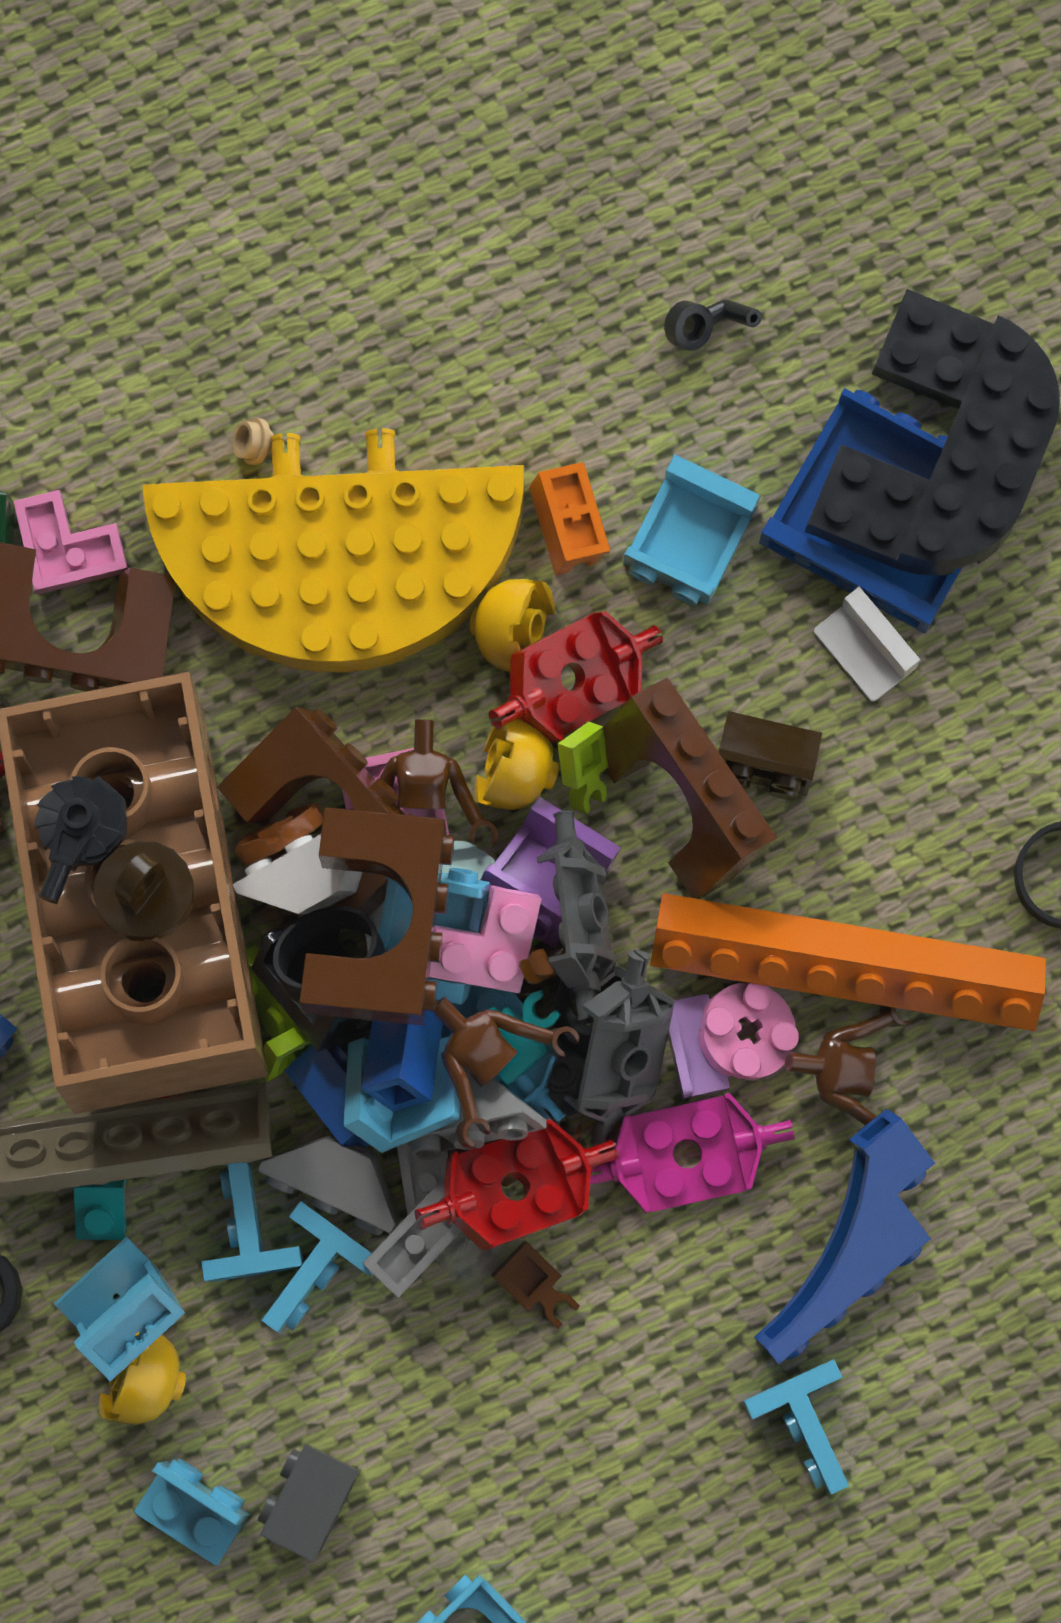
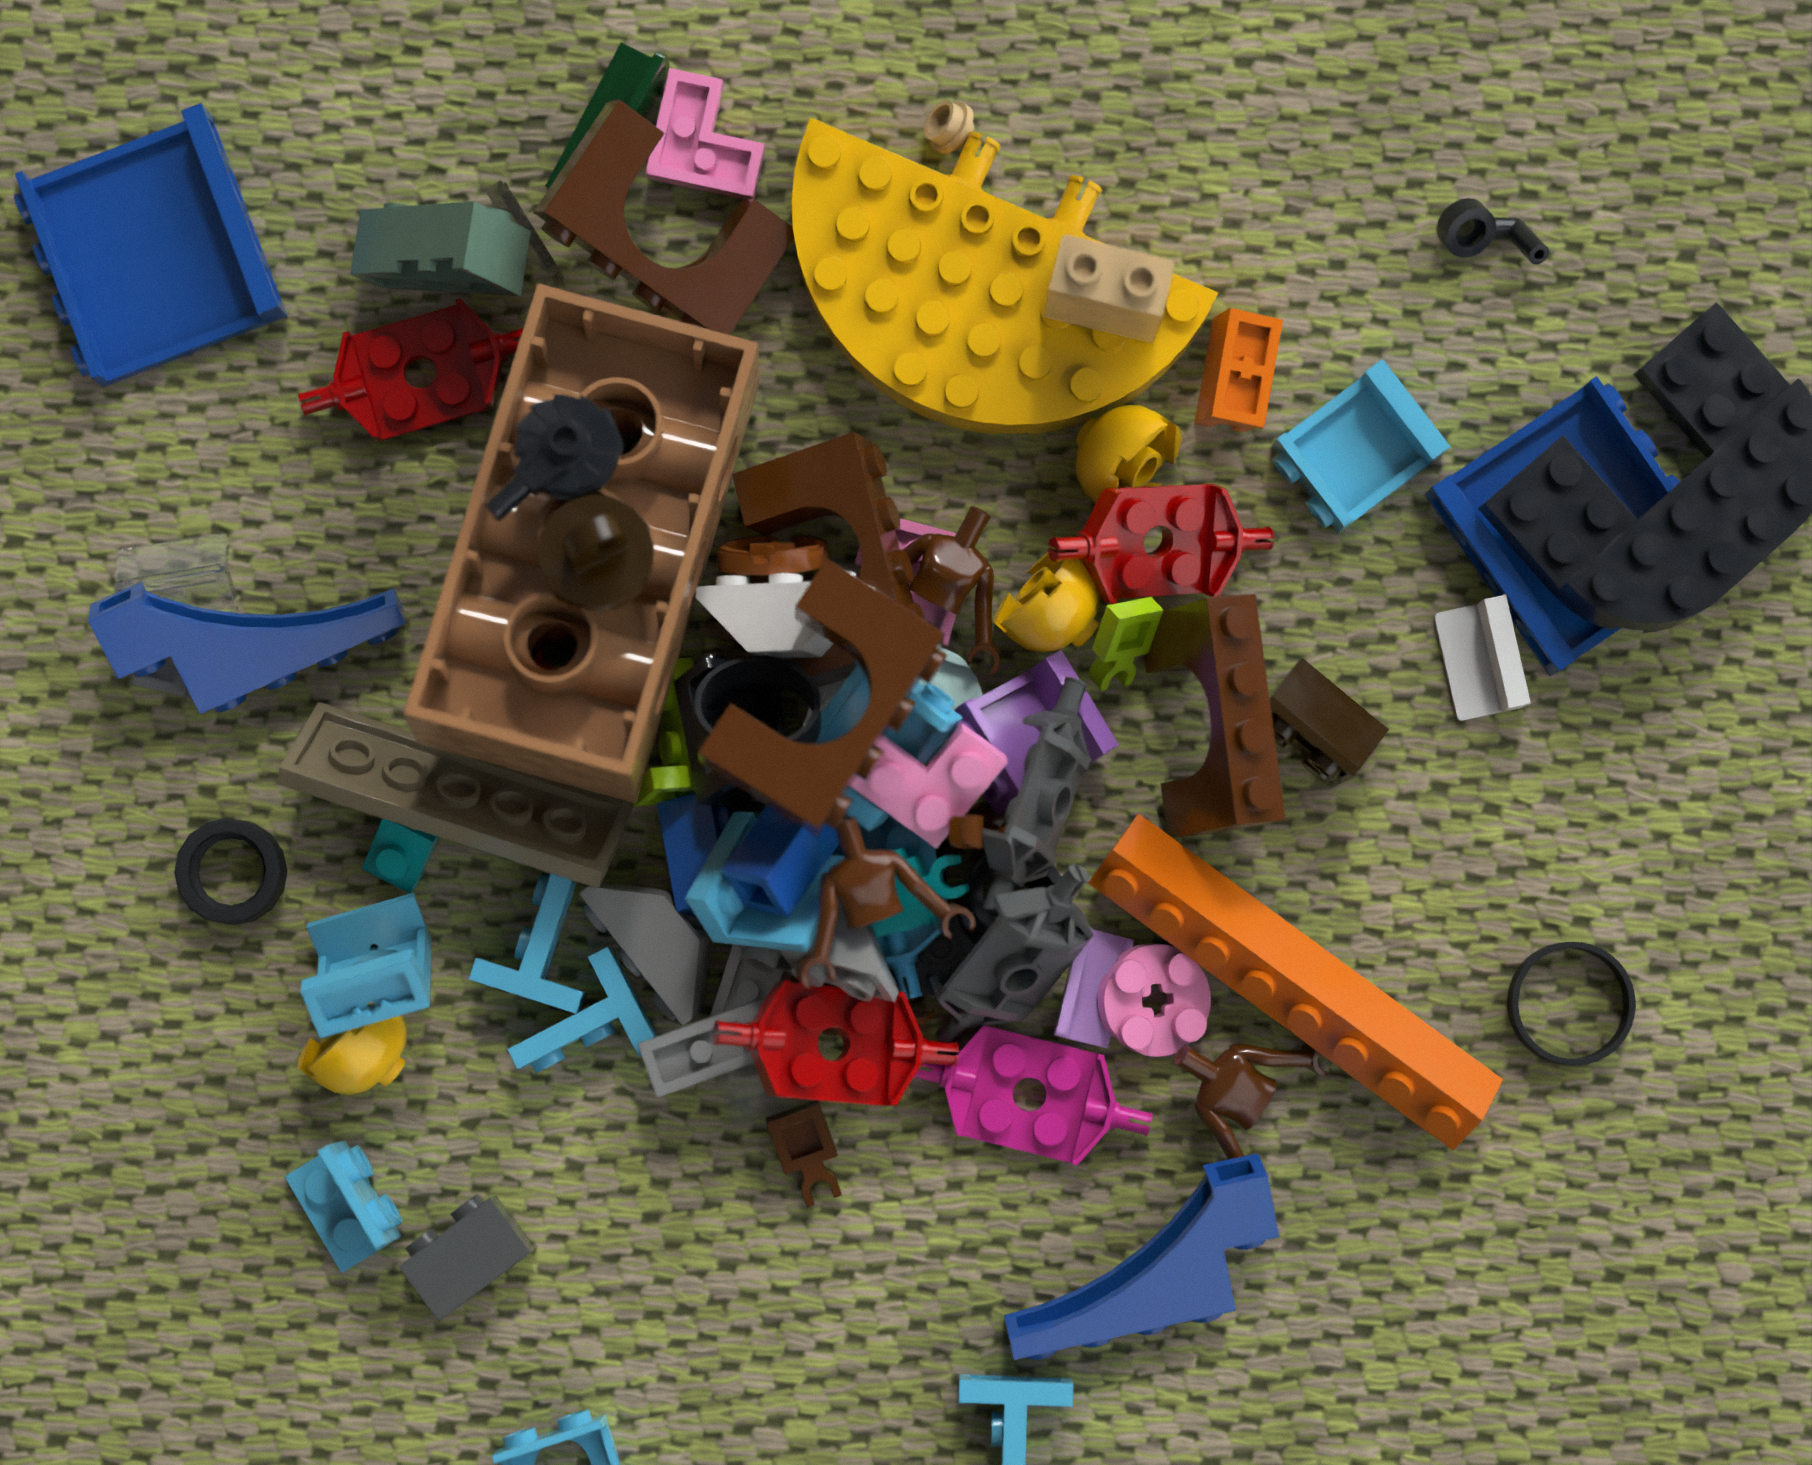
camera: 25 degrees right, 5 degrees up
none -> tan panel [1044,235,1175,343]

